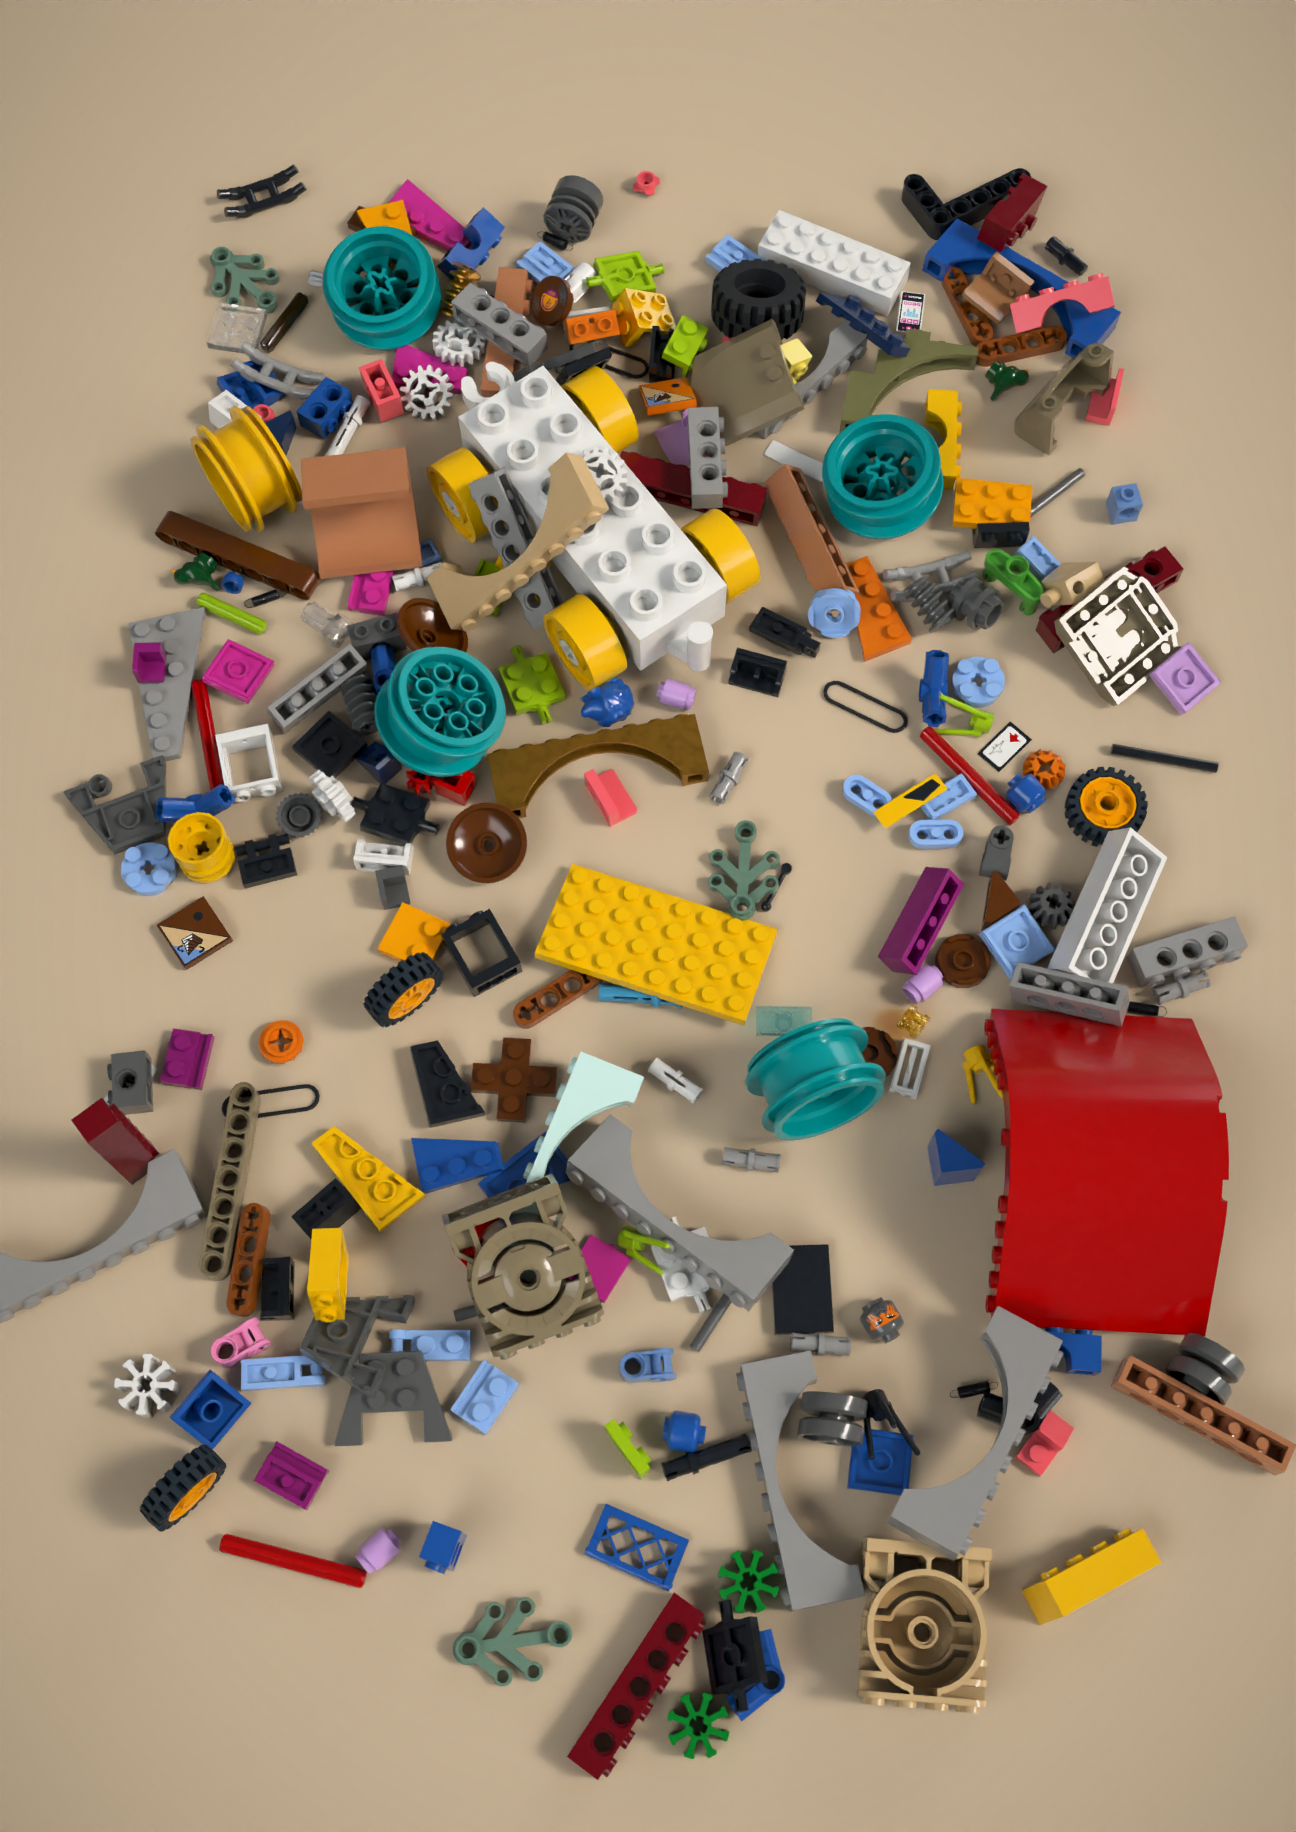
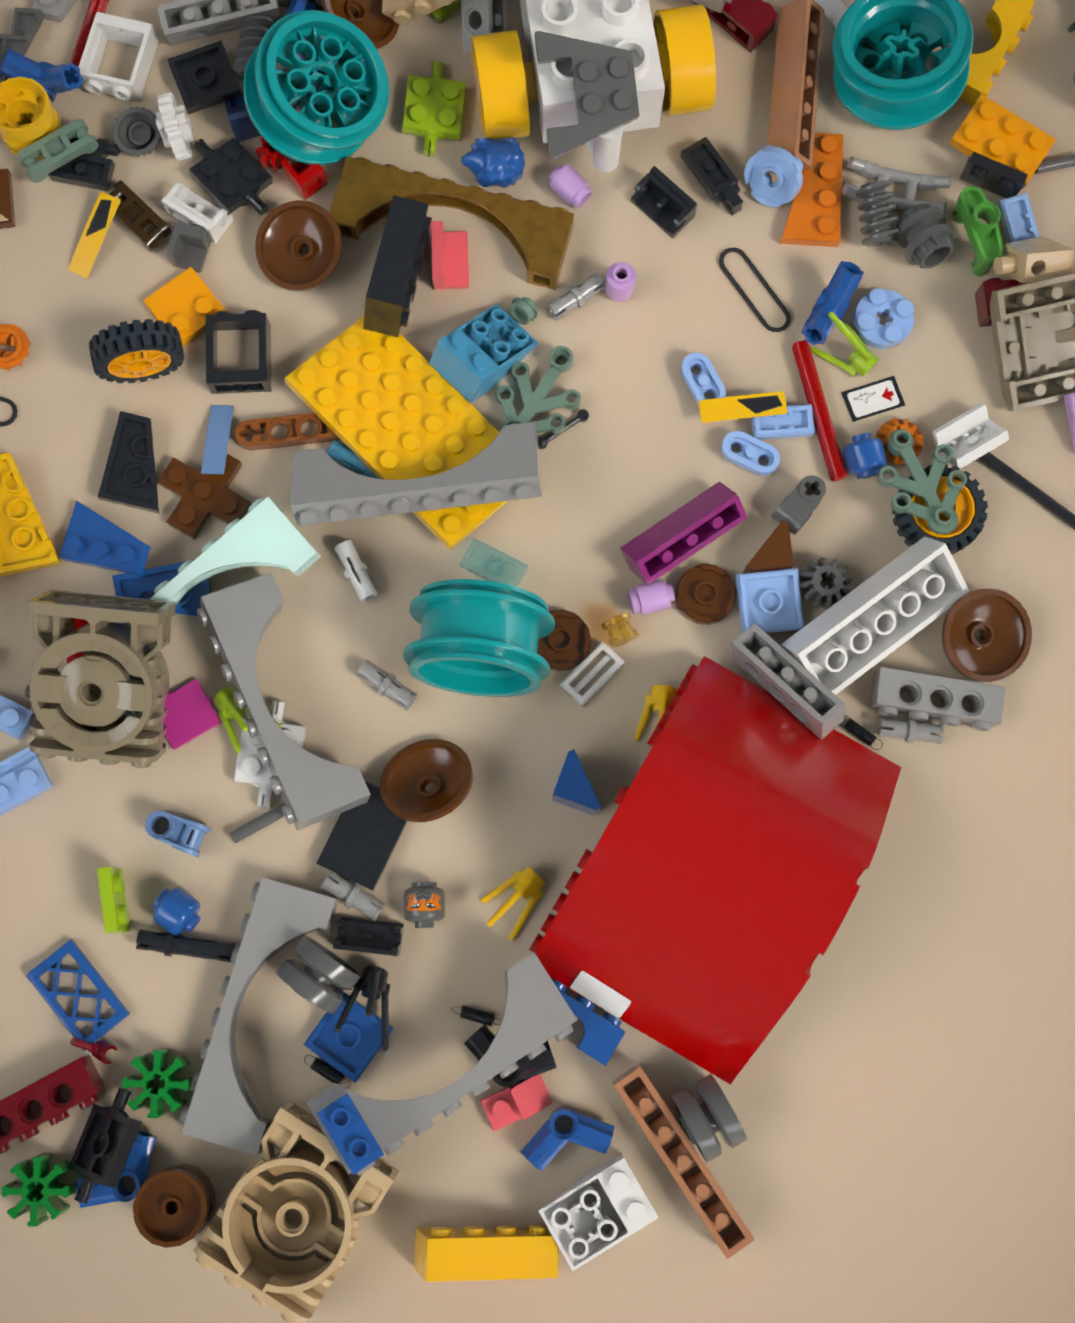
camera: 25 degrees right, 10 degrees up
none -> sand green plate [17,119,99,183]
none -> yellow sticker [68,192,121,278]
none -> dark red hand [70,1037,118,1064]
none -> dark brown plate [109,180,172,252]
none -> reddish brown wheel [133,1164,216,1248]
none -> medium blue sticker [201,405,234,474]
none -> light grey arch [290,422,542,526]
none -> black piece [304,1055,351,1089]
none -> blue brick [317,1093,384,1175]
none -> black hinge [333,917,404,956]
none -> black brick [363,195,432,337]
none -> reddish brown dish [380,739,473,822]
none -> dark azure slope [429,304,538,403]
none -> yellow plant [481,867,546,941]
none -> sand green plate [510,297,538,325]
none -> blue piece [520,1106,615,1172]
none -> dark grey wing [534,31,640,160]
none -> white slope [538,1153,659,1272]
none -> white sticker [570,971,631,1018]
none -> lavender brick [605,262,636,302]
none -> sand green plant [877,429,967,534]
none -> white bracket [933,403,1009,469]
none -> reddish brown dish [942,588,1032,682]

